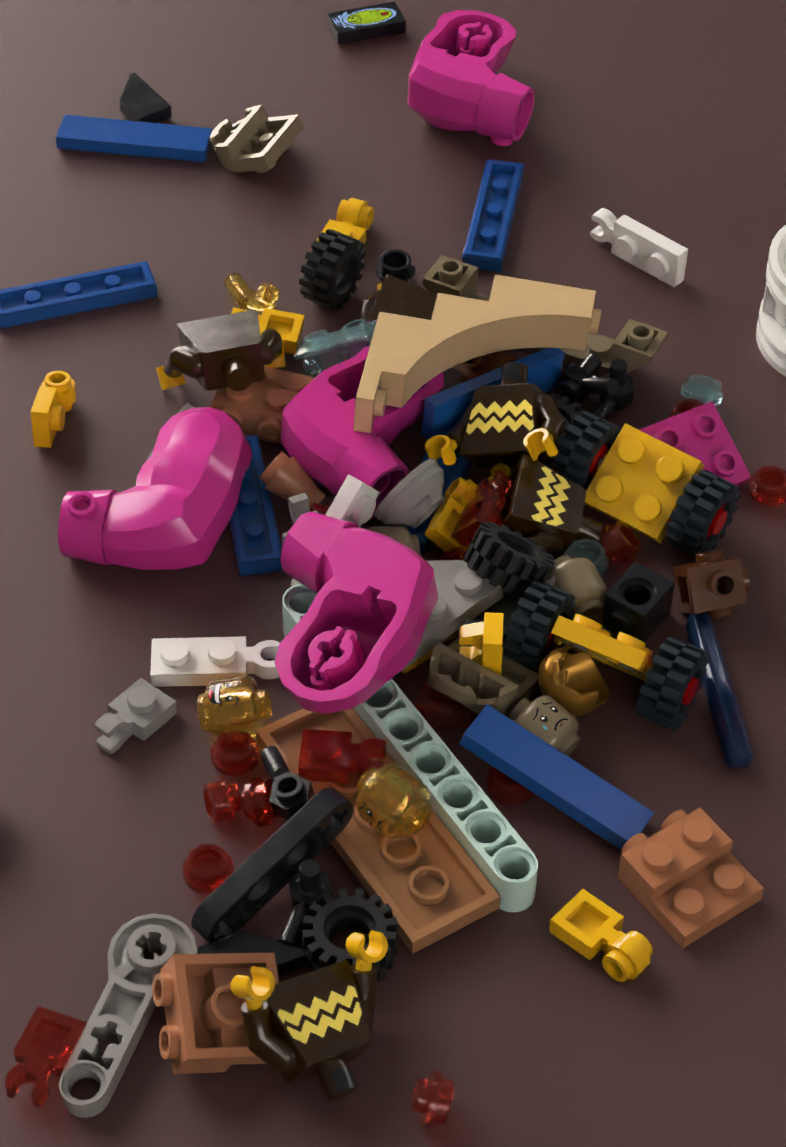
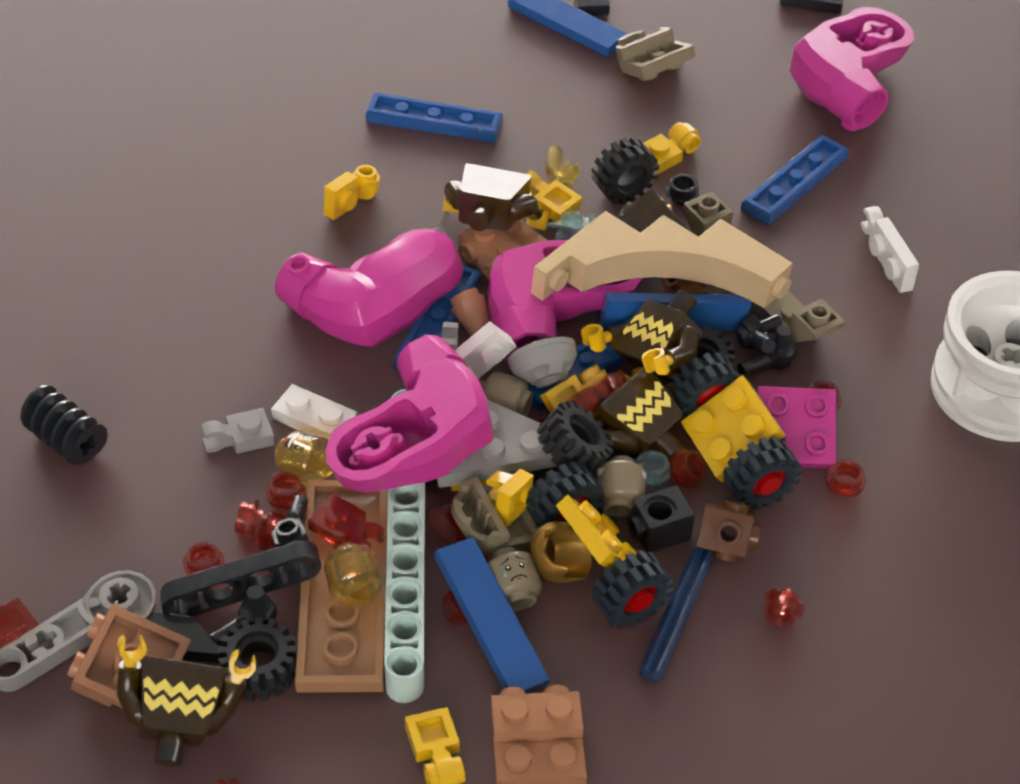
camera: 30 degrees right, 0 degrees up
clear light blue plate [680,375,723,408] -> none

